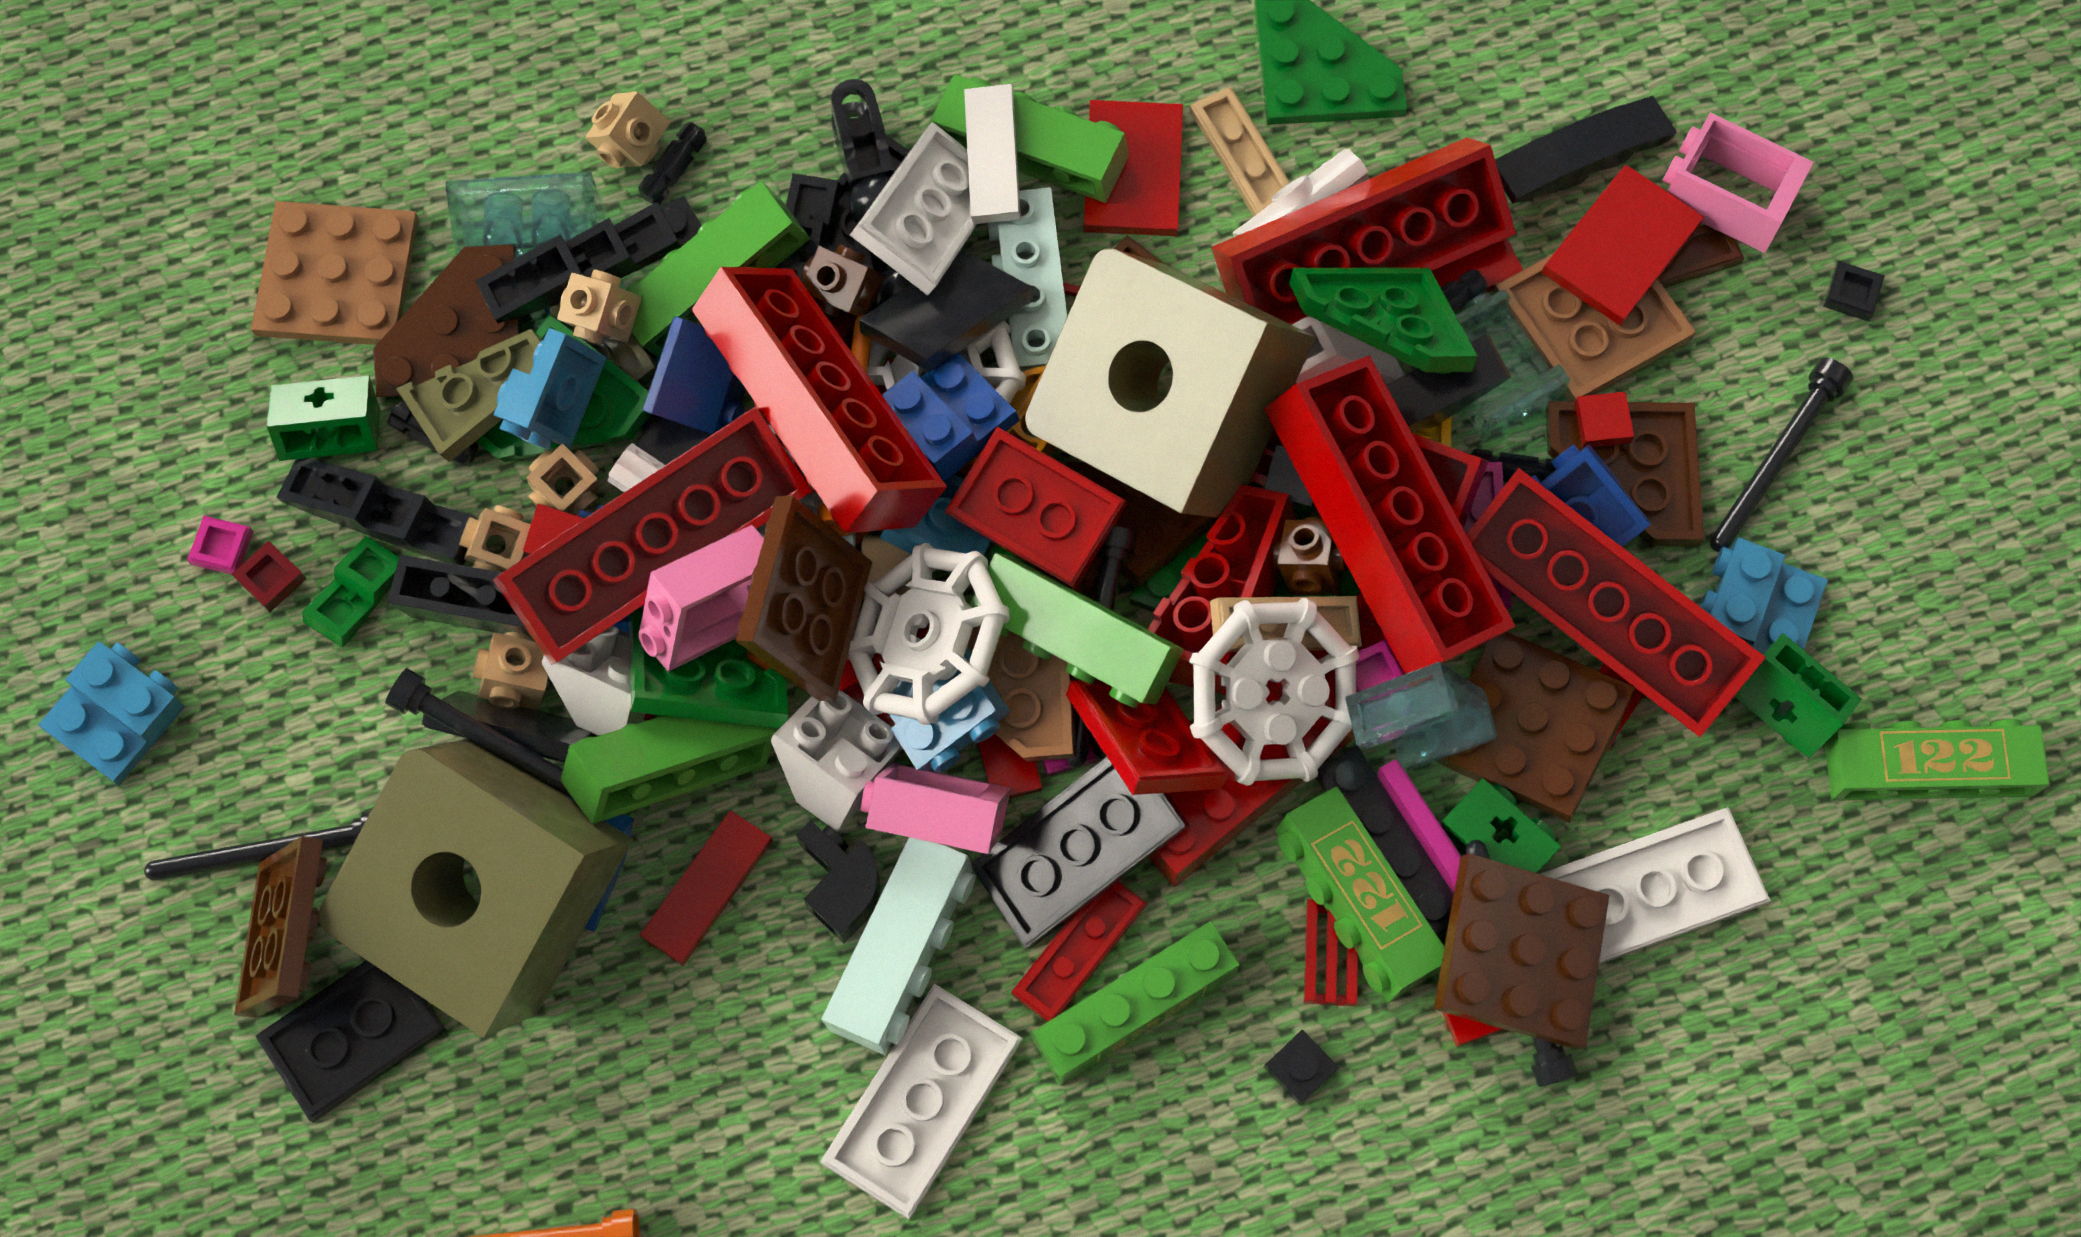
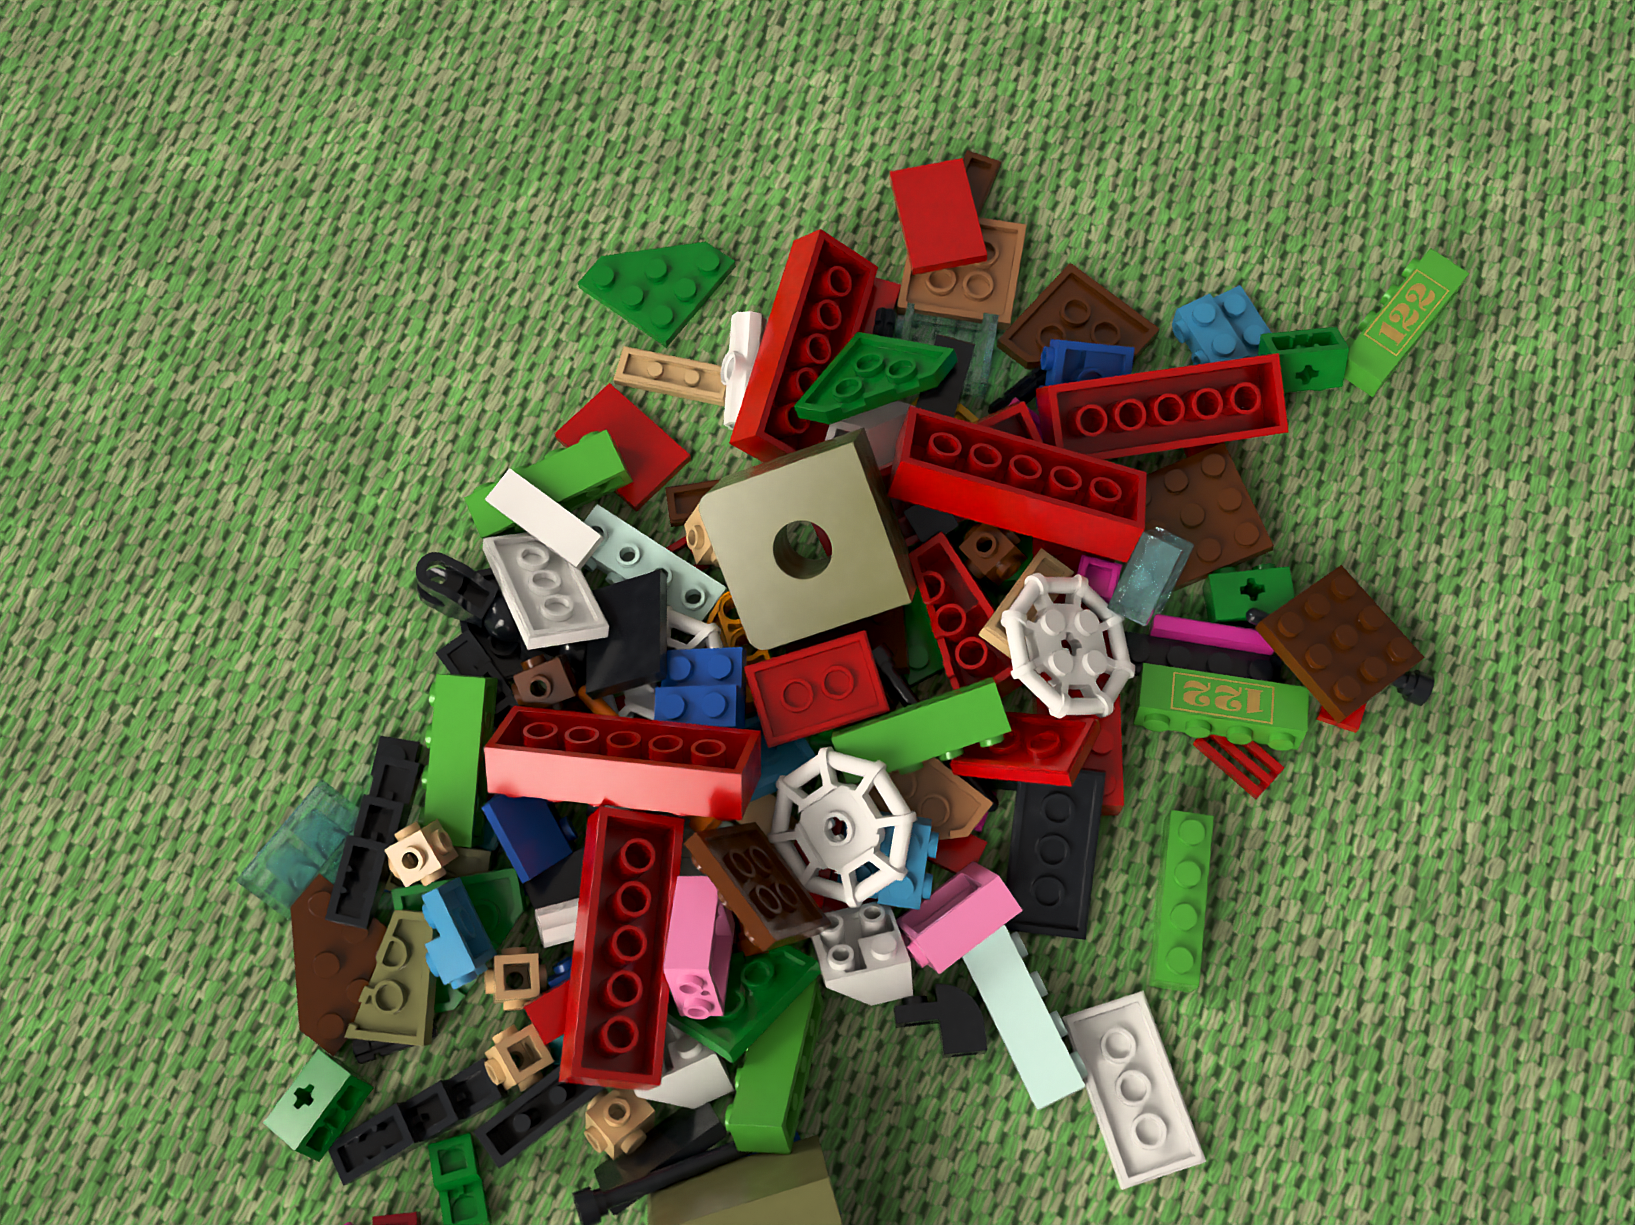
camera: 45 degrees left, 0 degrees up
medium nougat plate [251,201,419,345] -> none
tan brick [585,91,671,168] -> none
black axle [638,122,707,204] -> none
red tile [639,810,773,966] -> none
red tile [1011,881,1147,1022] -> none
black plate [1264,1029,1339,1105] -> none
black slope [1495,96,1677,204] -> none
white tile [1540,807,1771,964] -> none
red tile [1574,392,1634,448] -> none
bright pink window [1662,112,1814,253] -> none
black piece [1710,357,1854,552] -> none
black tile [1823,261,1885,322] -> none

